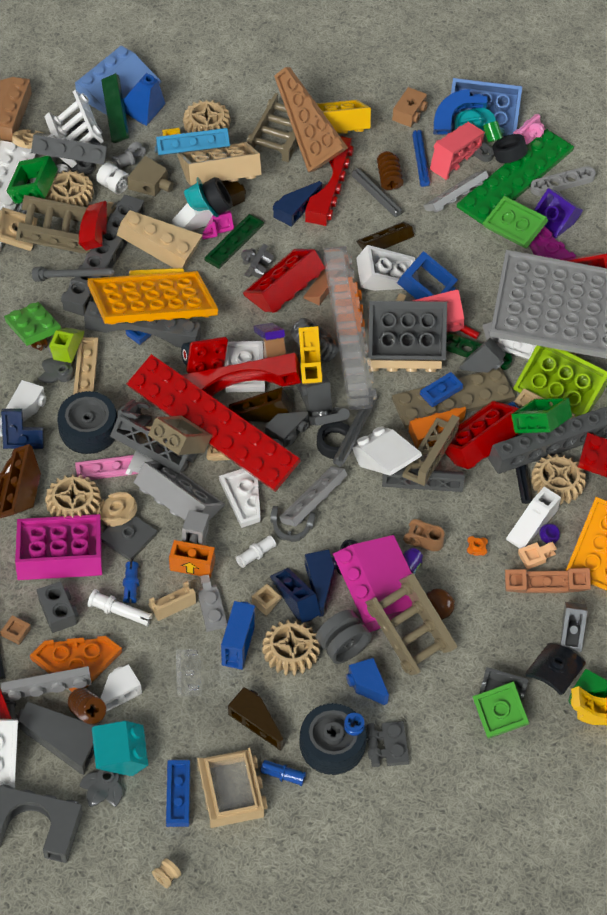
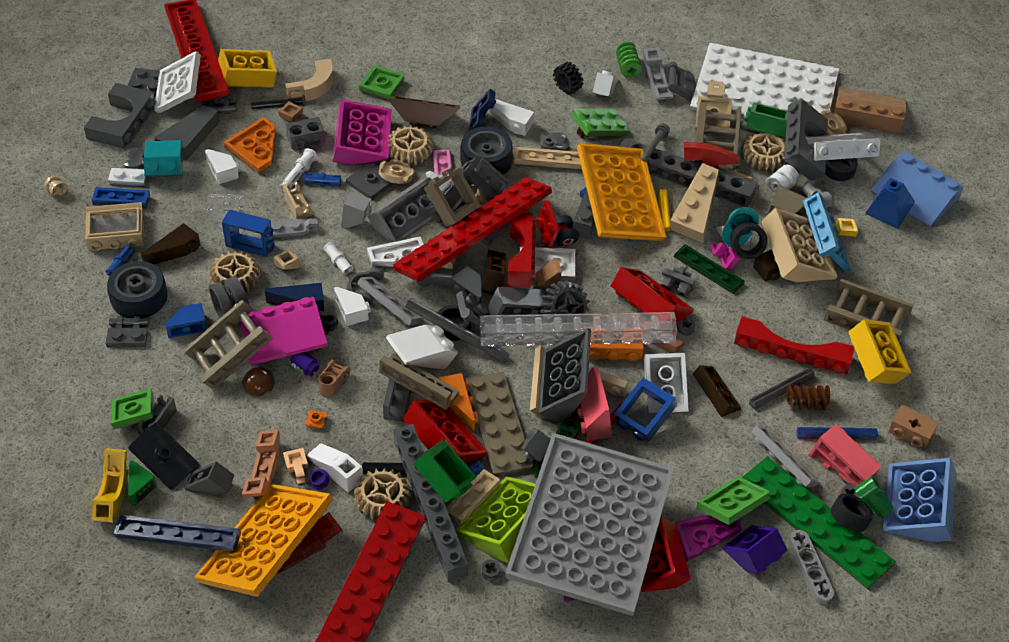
camera: 95 degrees right, 5 degrees down
light grey plate [0,666,91,701] -> none
lime slope [49,327,85,363] -> none
reddish brown piece [67,688,106,724] -> none
dark green tile [101,73,130,143] -> none
orange brick [169,540,215,578] -> none
tan gear [183,99,231,133] -> none
dark purple tile [253,323,285,340] -> none
dark blue slope [270,568,321,623] -> none
dark blue slope [273,181,322,227] -> none
medium nougat wing [274,67,348,172] -> none
yellow arch [299,326,322,385] -> none
blue bush [344,713,365,736] -> none
blue plate [420,372,463,407] -> none
blue arch [433,89,487,135] -> none
teal piece [454,108,496,135] -> none
bright pink hips [513,114,545,145] -> none
none -> white plate [108,168,147,186]
none -> white slope [334,287,371,326]

